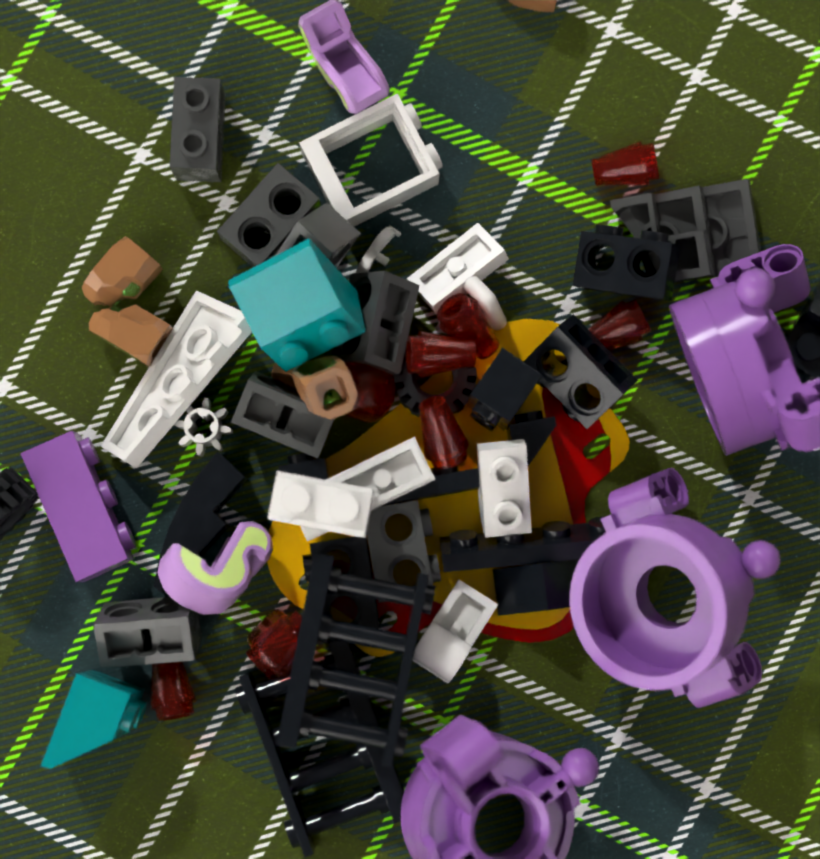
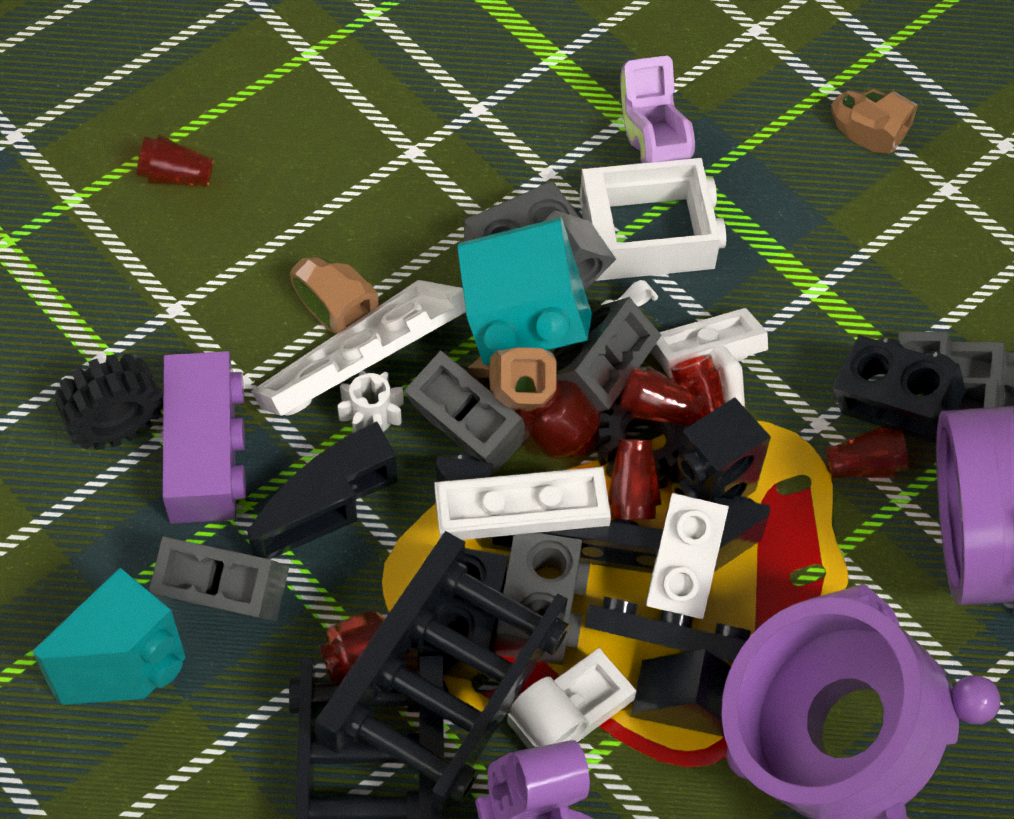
camera: 20 degrees right, 25 degrees down
medium nougat rock [82,236,163,306] -> none
clear red cone [151,661,197,721] -> none
lavender animal [157,521,273,615] -> none
dark grey brick [170,77,226,182] -> none
white brick [268,471,375,538] -> none
black brick [523,314,638,429] -> none
clear red cone [591,141,660,186] -> none

